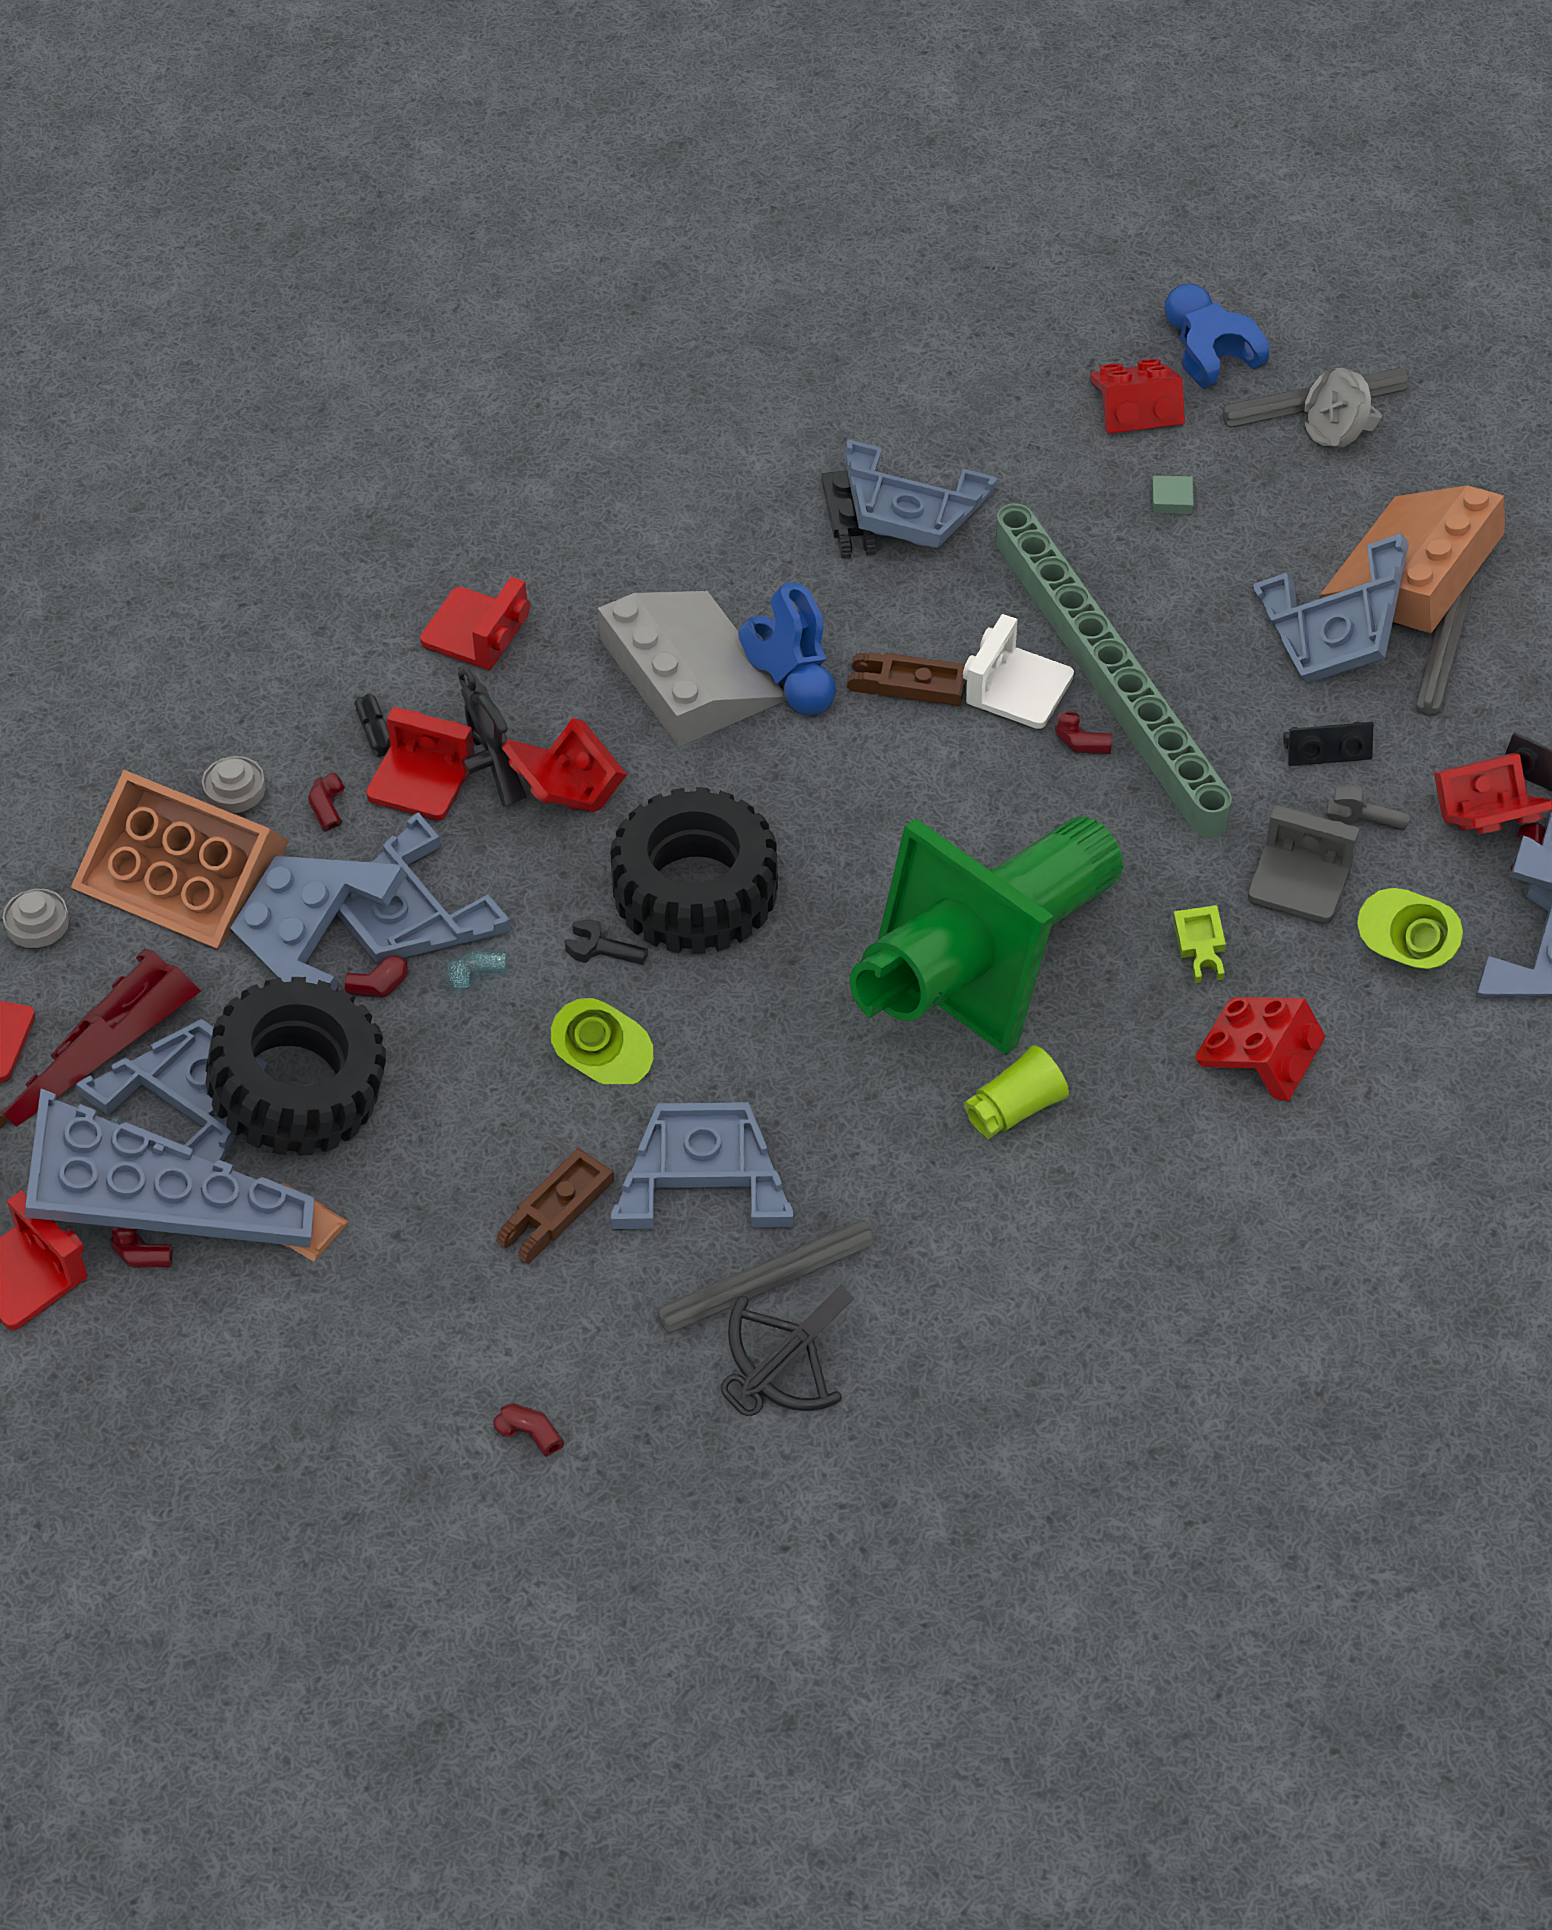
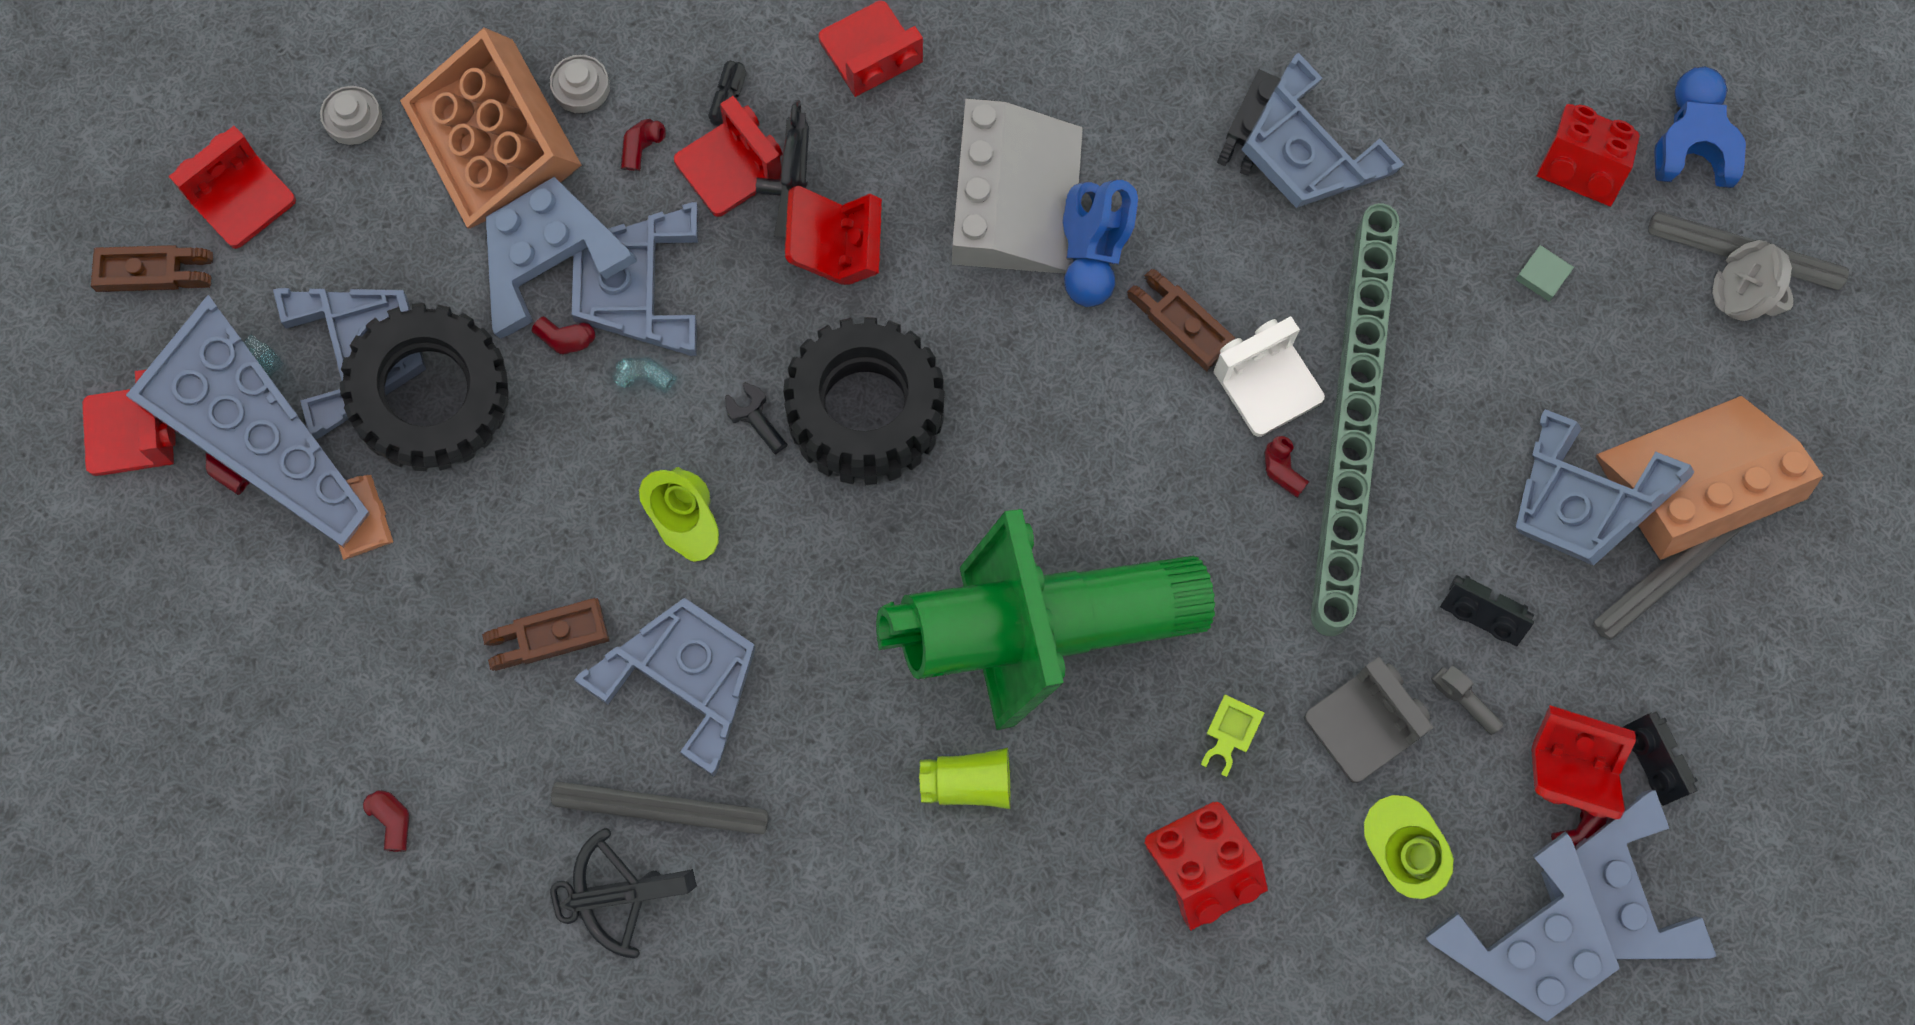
camera: 30 degrees right, 20 degrees up
dark red wedge [1,948,201,1127] -> none

